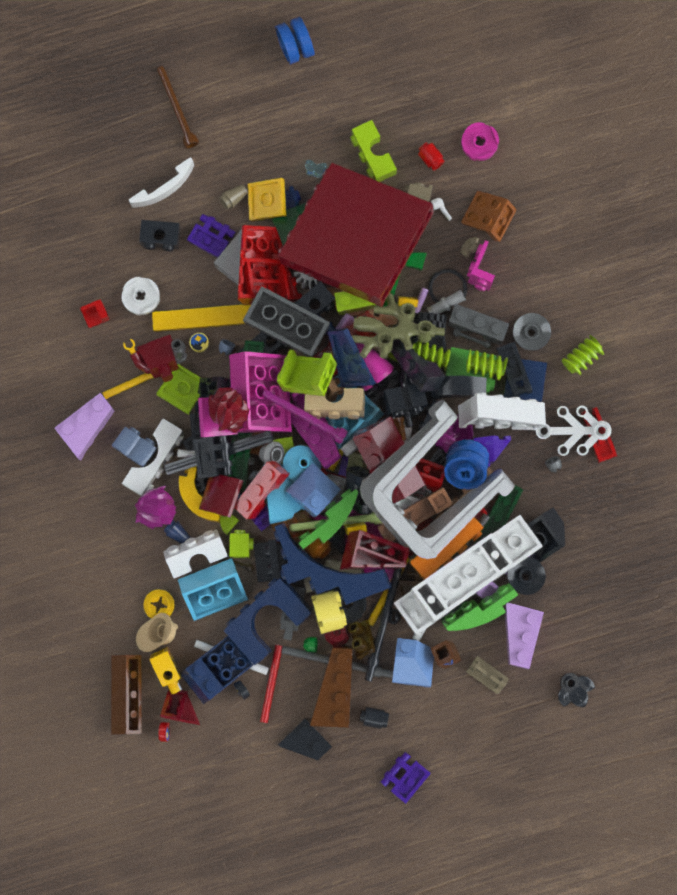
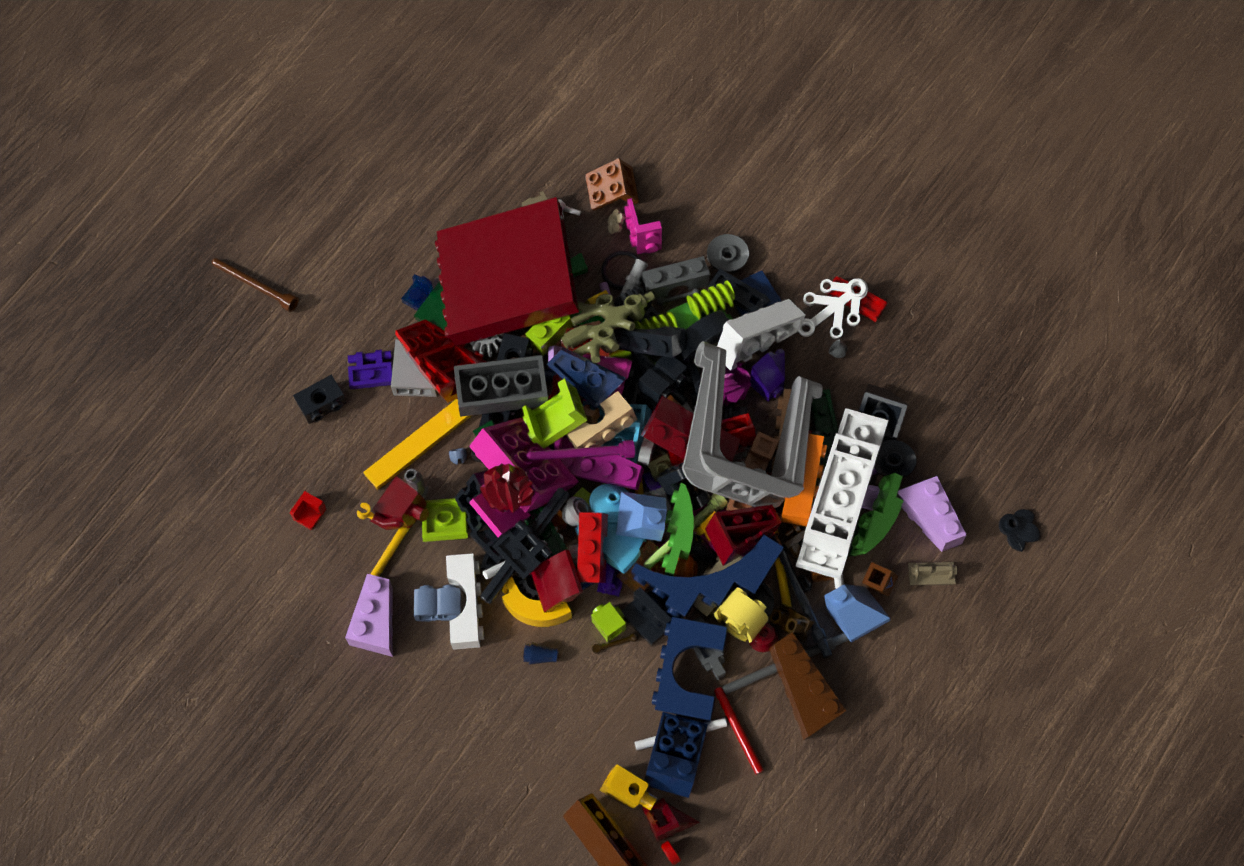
camera: 35 degrees left, 15 degrees down
white plate [122,277,160,316] -> none
white slope [129,157,194,208] -> none
magenta hair [135,485,176,529] -> none
tan piece [136,613,178,652] -> none
yellow gear [143,589,174,619] -> none
white arch [163,529,228,578] -> none
medium azure slope [178,558,248,621] -> none
tile [190,333,209,353] -> none
dark tan cone [219,184,248,210] -> none
lime tile [220,515,239,536] -> none
black tile [233,680,250,700] -> none
yellow tile [247,178,286,221] -> none
blue wheel [275,16,315,65] -> none
black wing [278,718,332,760] -> none
green hinge [303,637,318,652] -> none
clear light blue piece [305,160,327,178] -> none
lime arch [350,120,397,182] -> none
black brick [359,707,389,729] -> none
dark purple plate [380,752,431,804] -> none
red brick [418,142,445,171] -> none
blue wheel [444,440,489,490] -> none
dark pink plate [461,122,499,161] -> none
lime piece [561,335,604,375] -> none

